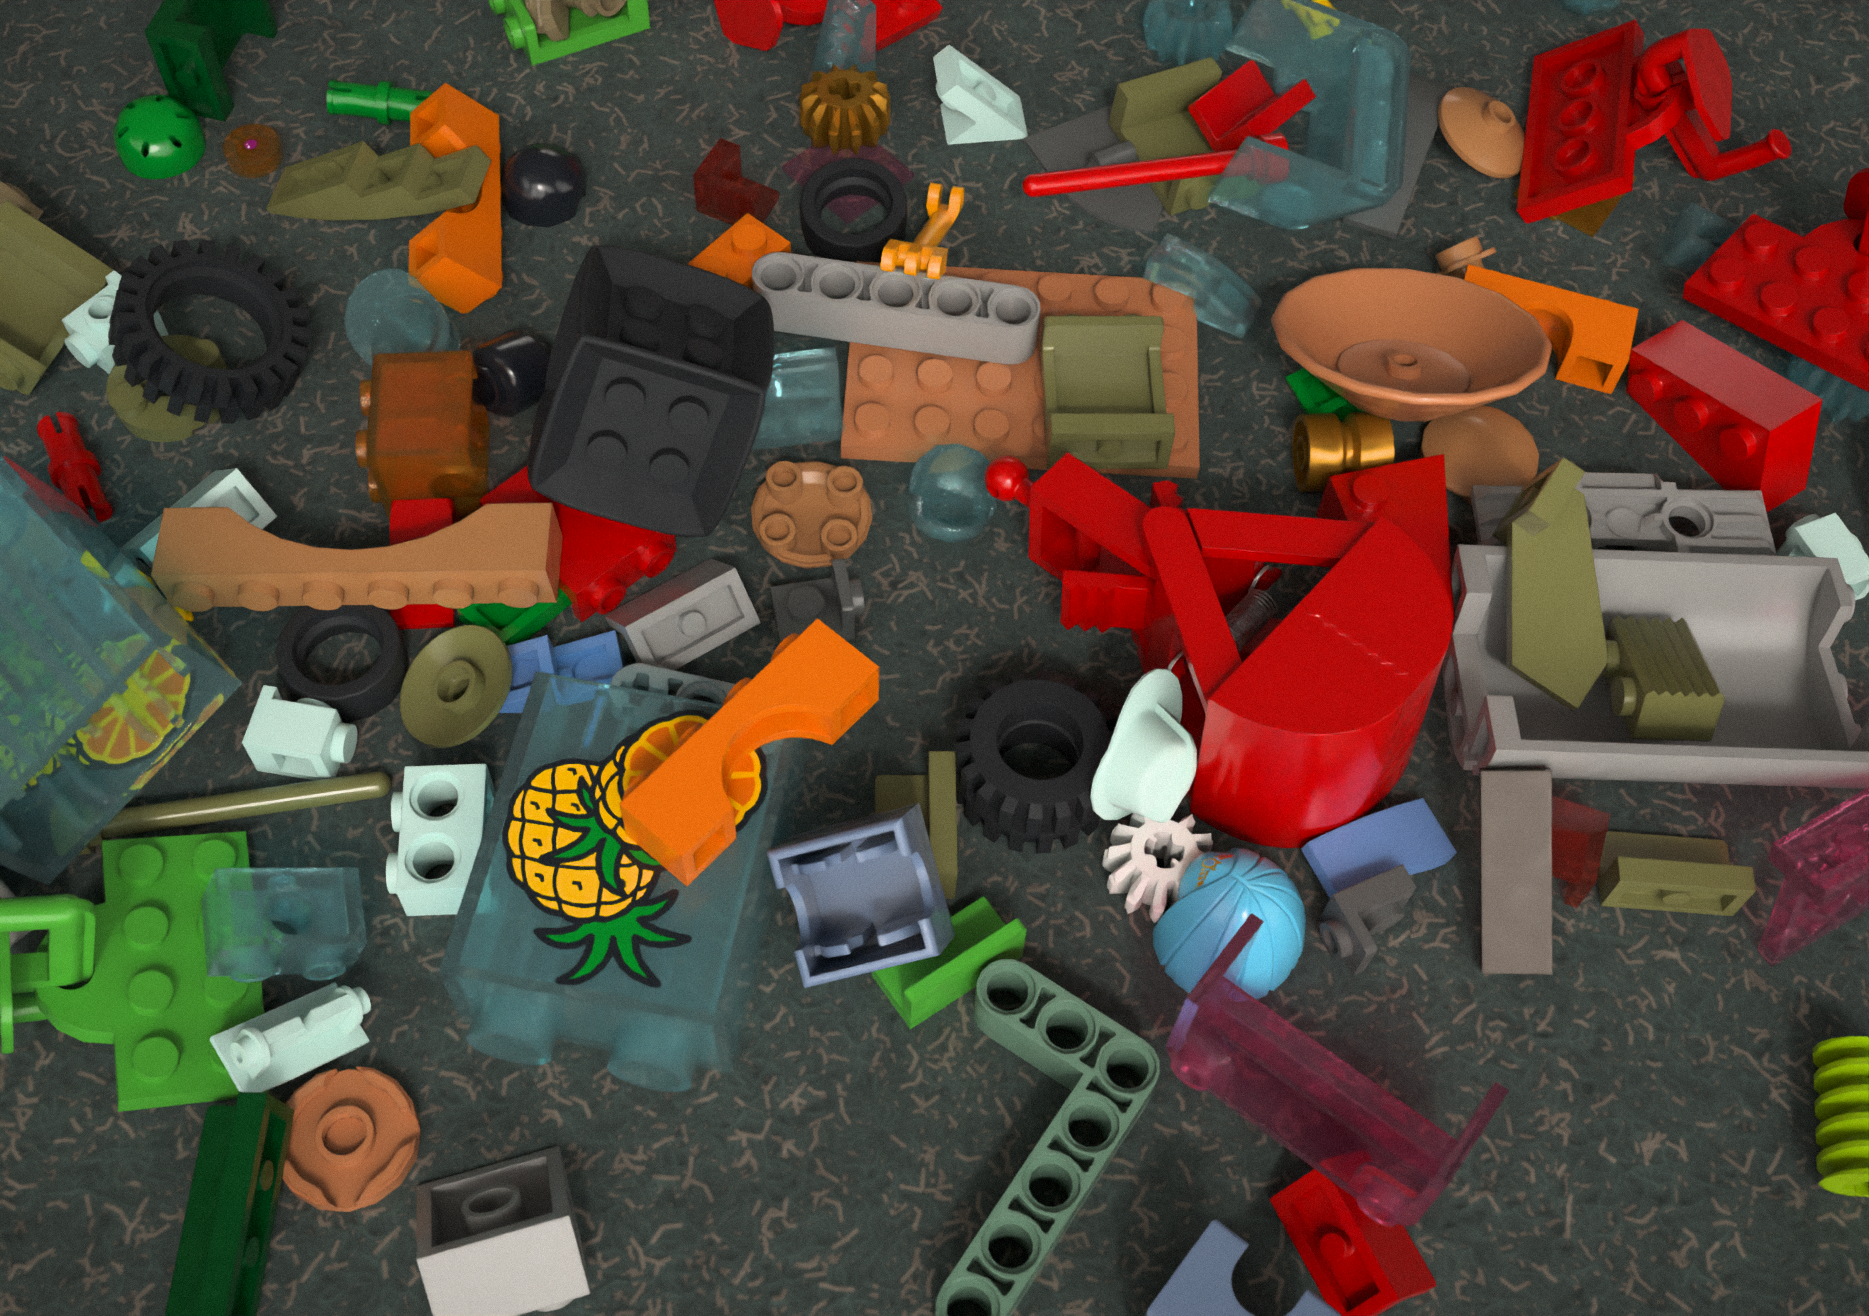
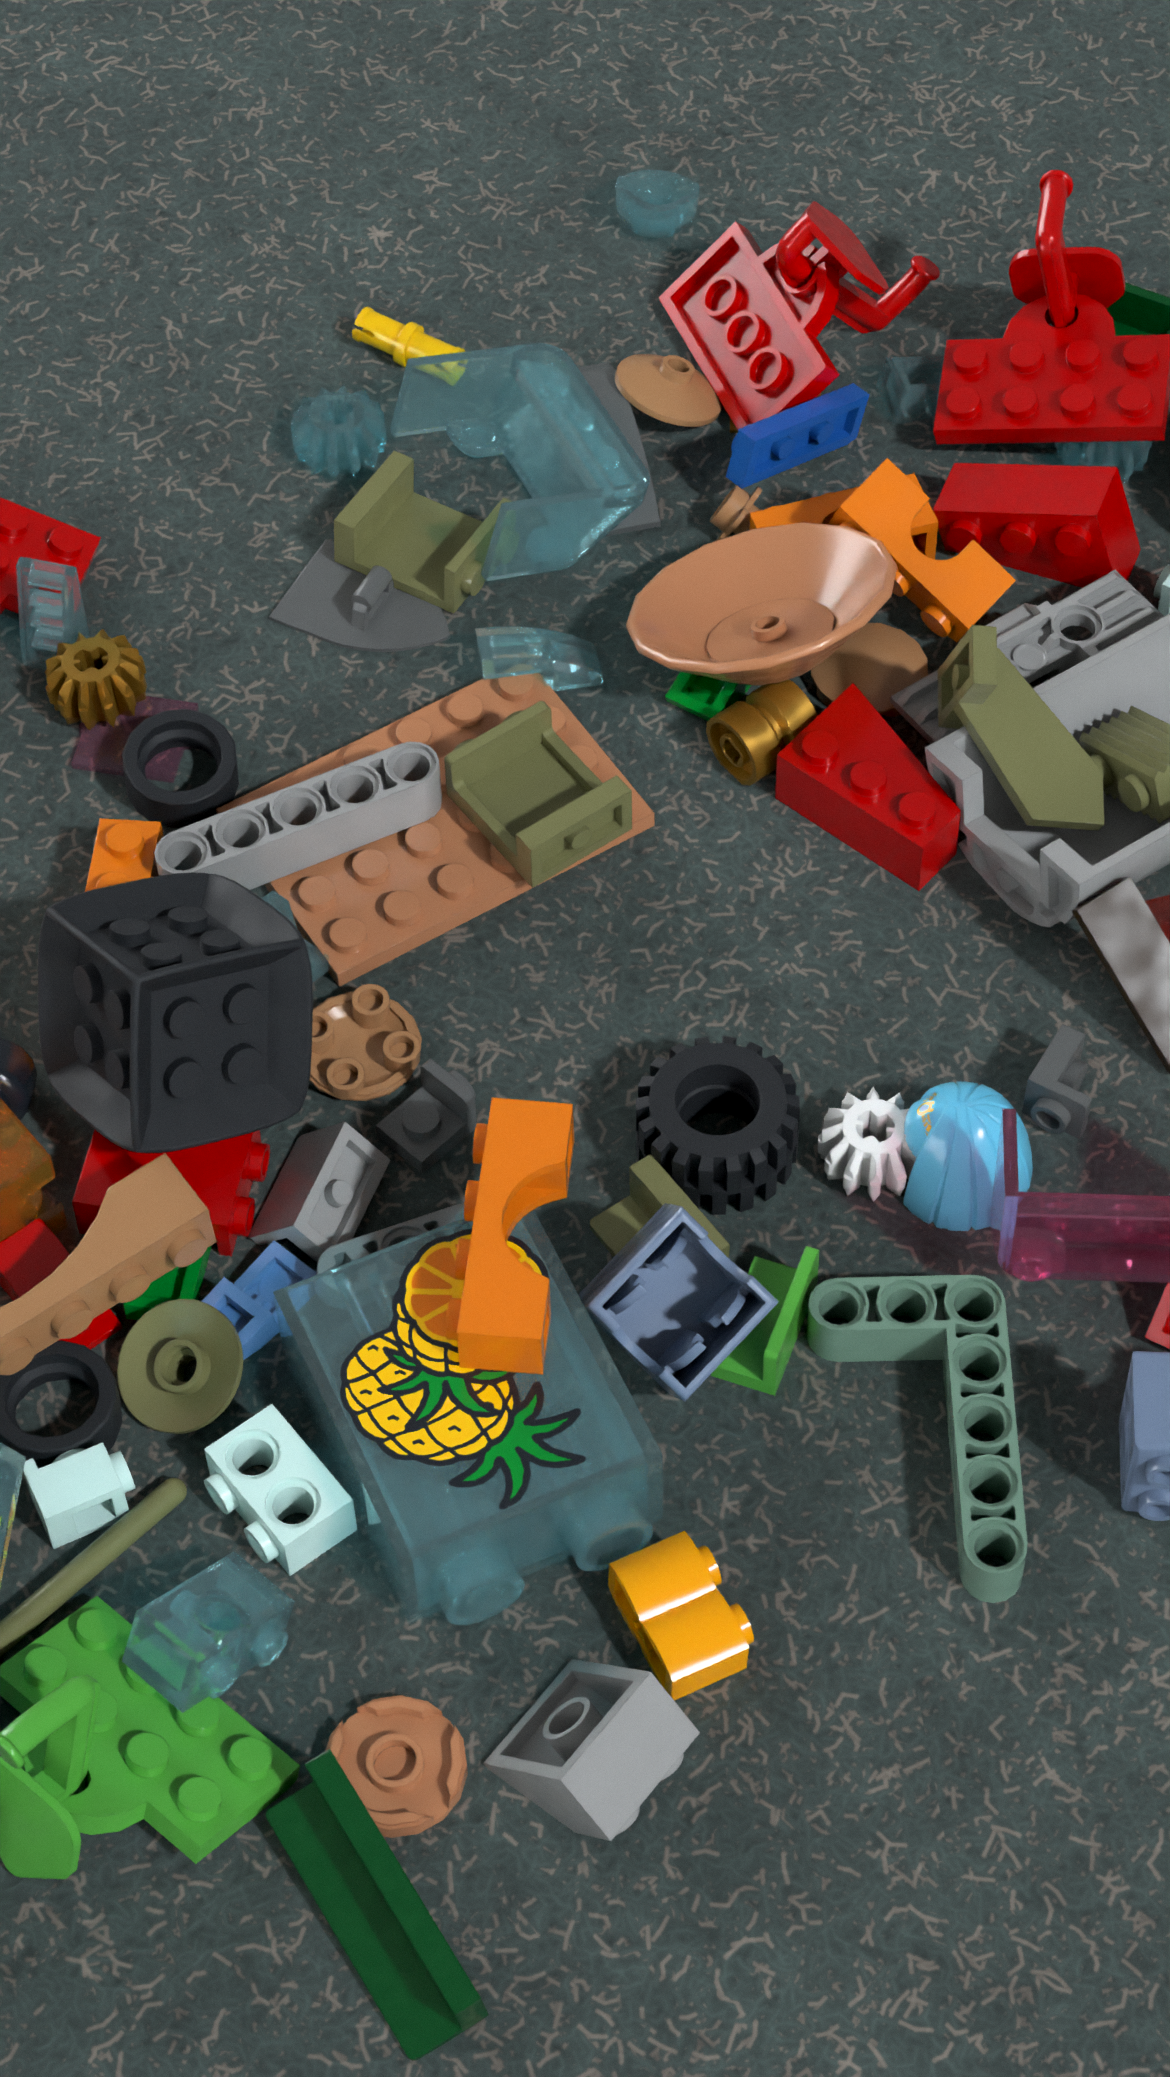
camera: 30 degrees left, 5 degrees down
light aqua hinge [209,982,371,1093] -> none
clear red panel [693,138,779,226] -> none
light orange hinge [880,183,965,280] -> none
clear light blue hair [906,443,998,543] -> none
light aqua slope [933,45,1028,144] -> none
red piece [984,452,1453,848] -> none
red piece [1022,133,1290,197] -> none
light aqua piece [1090,668,1198,823] -> none
red panel [1188,60,1316,152] -> none
medium blue slope [1301,798,1457,898] -> none
none -> light orange brick [608,1531,754,1701]
none -> blue plate [725,383,870,489]
none -> orange arch [829,458,1016,642]

